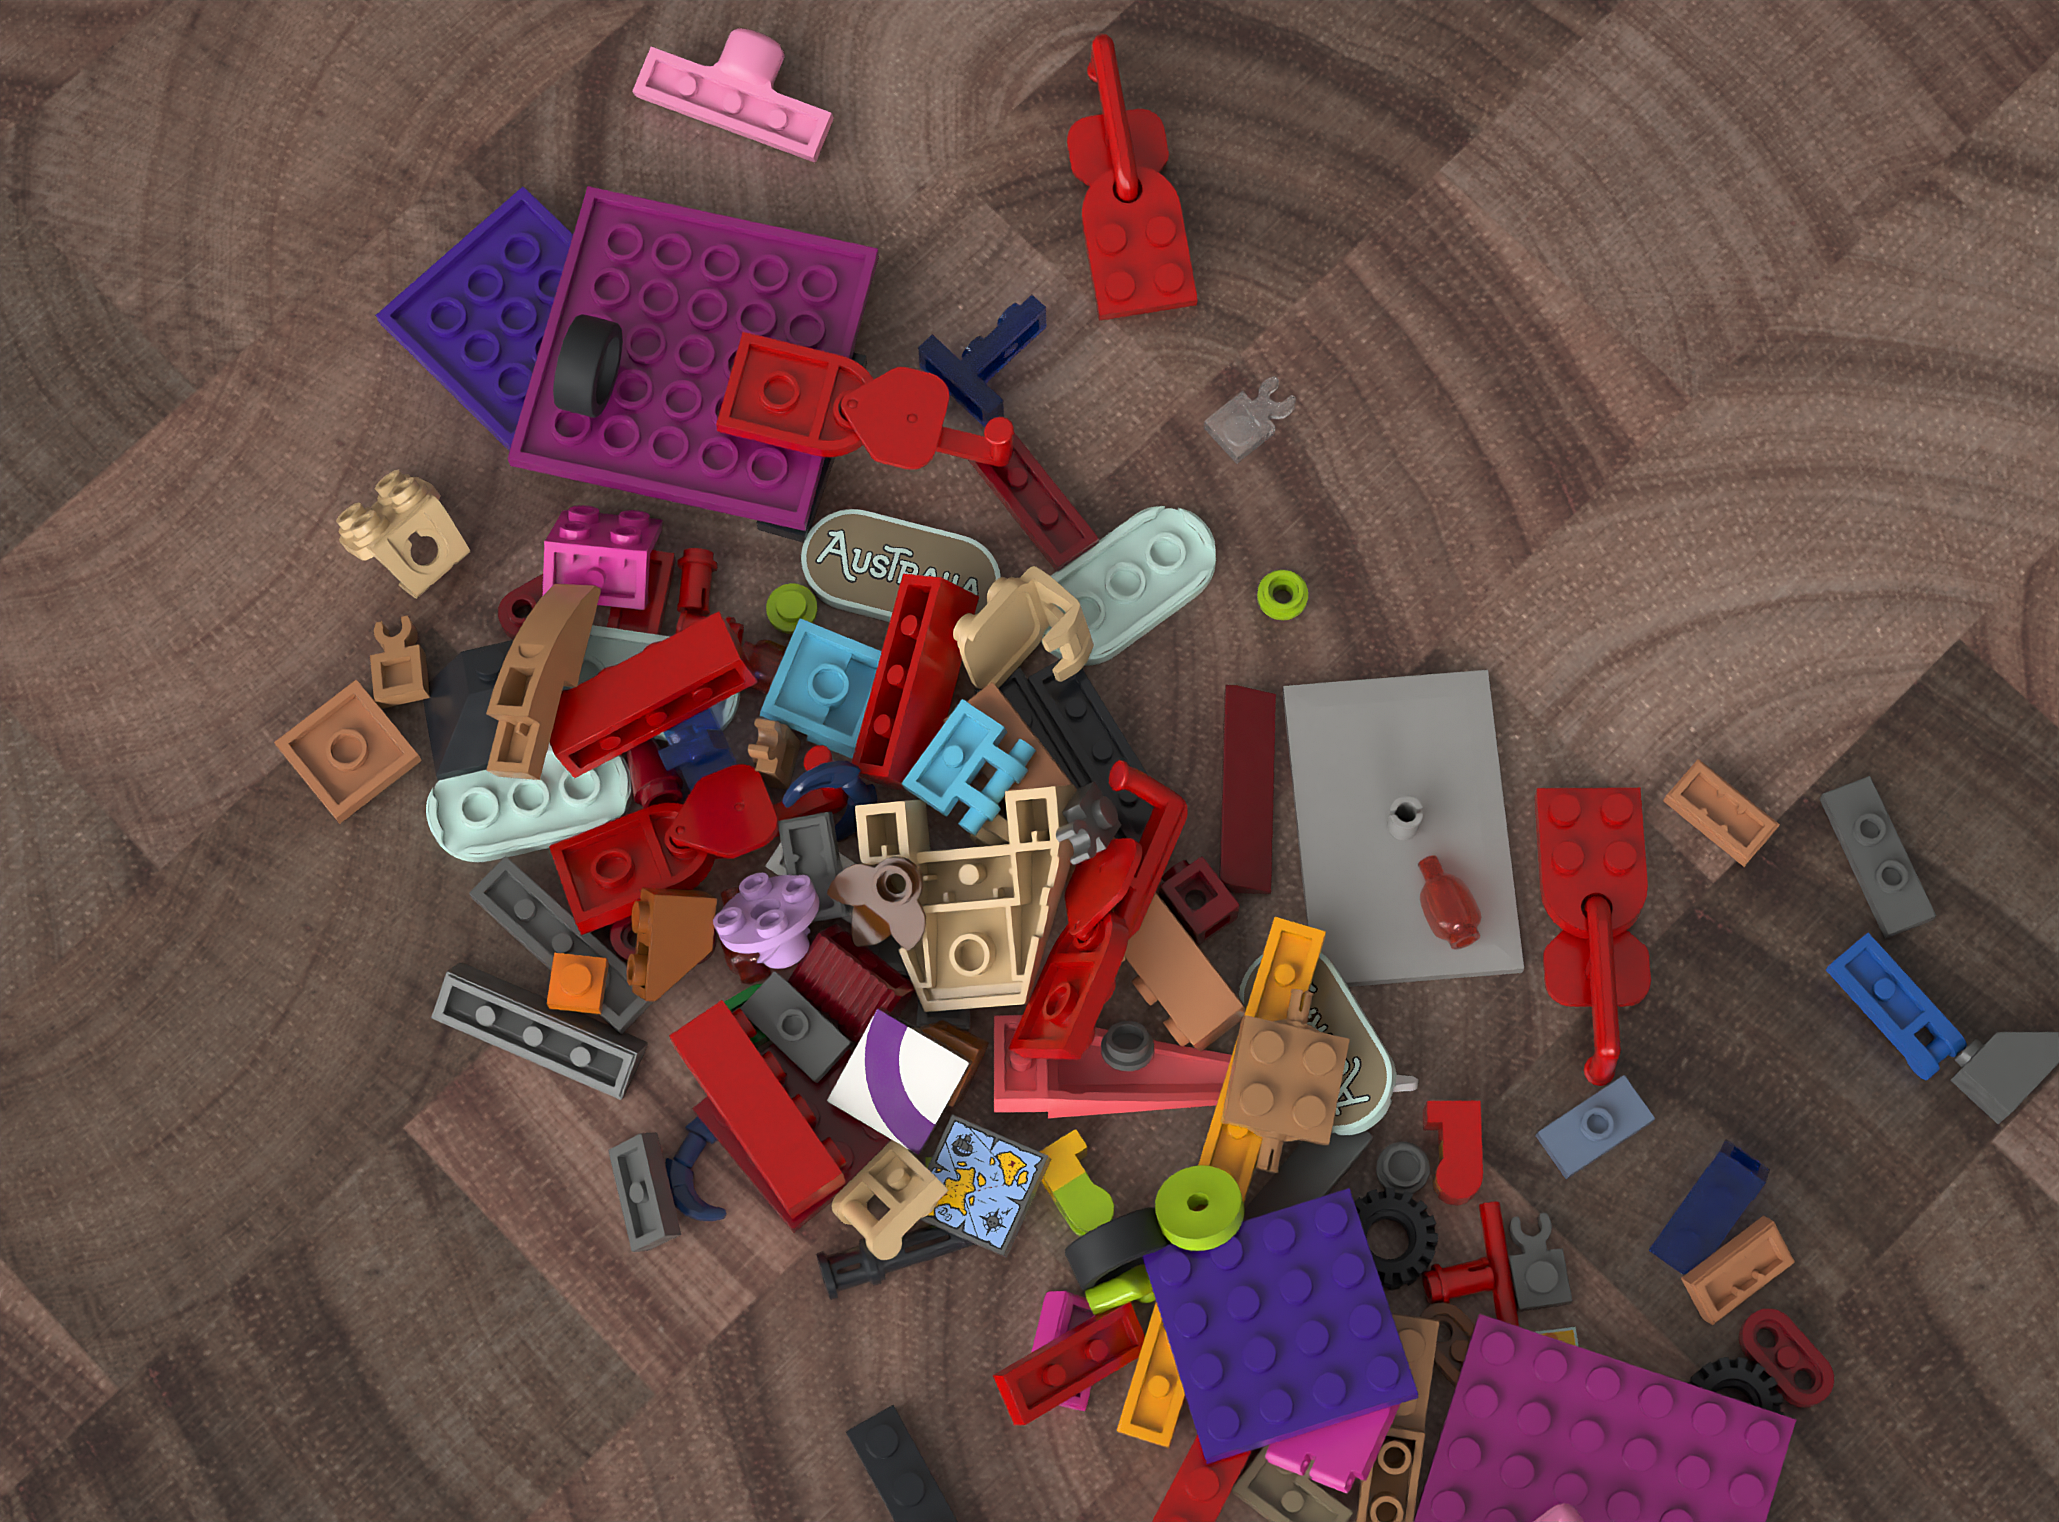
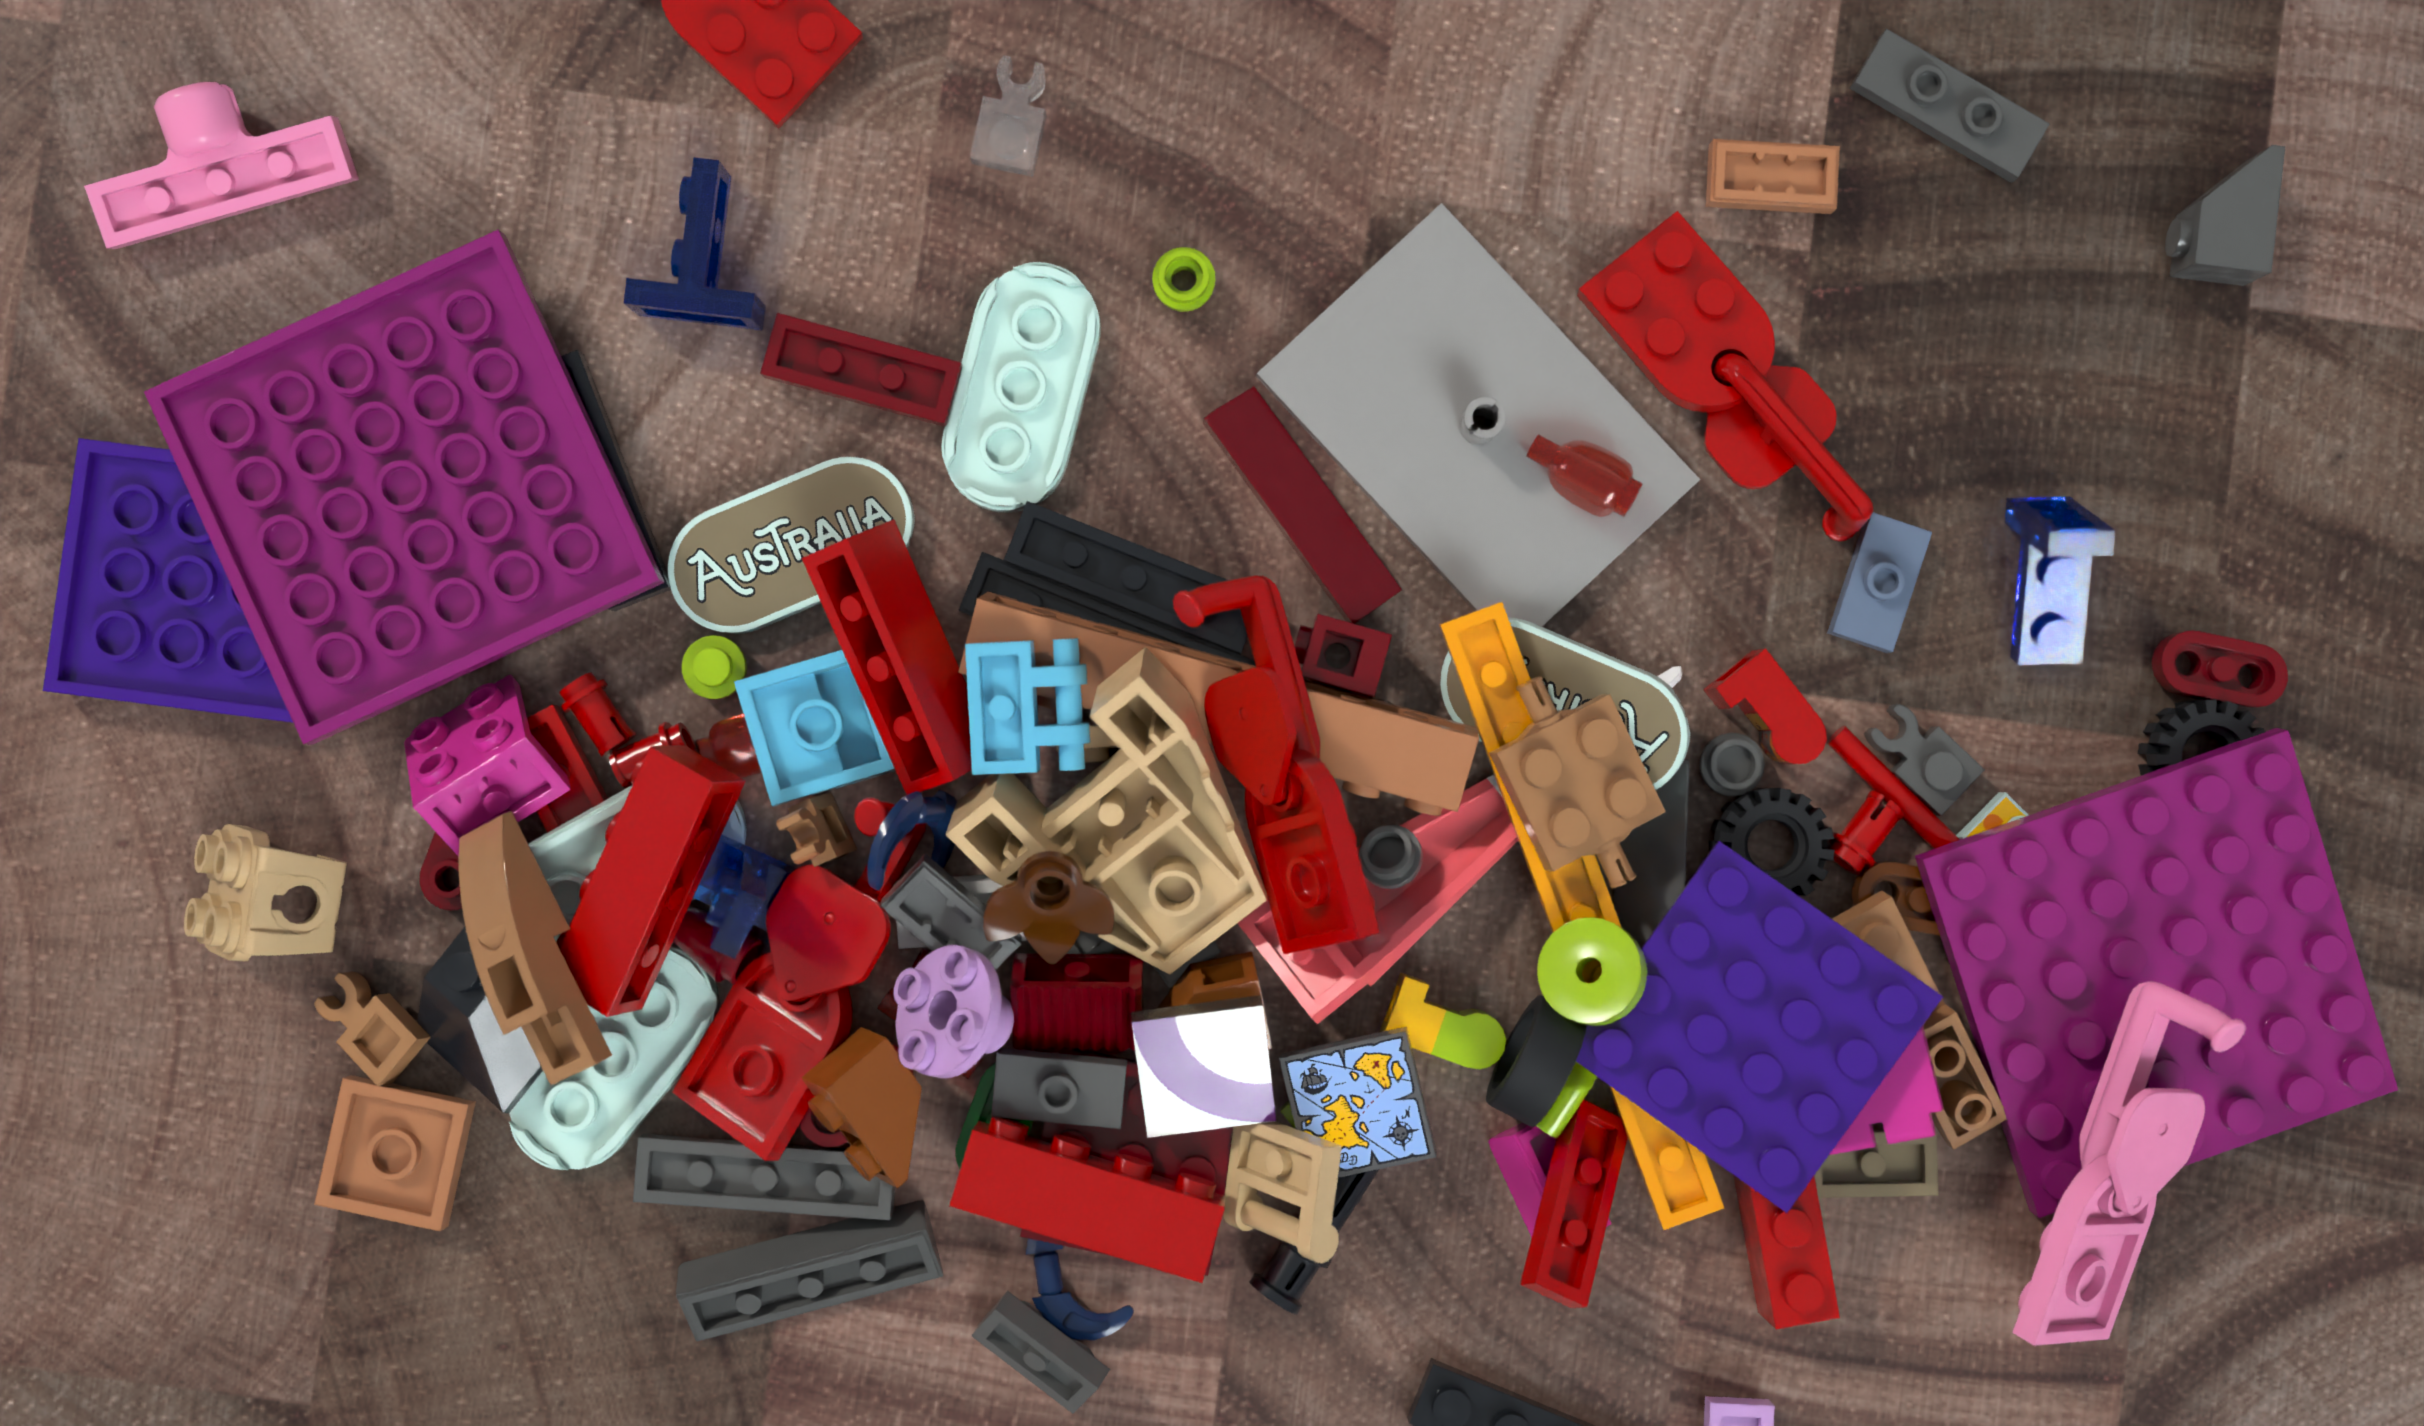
camera: 45 degrees left, 15 degrees up
orange plate [546,953,609,1014] -> none
black tyre [553,314,623,418] -> none
red plate [716,332,1014,470] -> none
tan piece [953,566,1094,689] -> none
dark grey plate [1056,781,1121,865] -> none
nougat plate [1681,1215,1795,1325] -> none
blue plate [1826,933,1967,1080] -> none

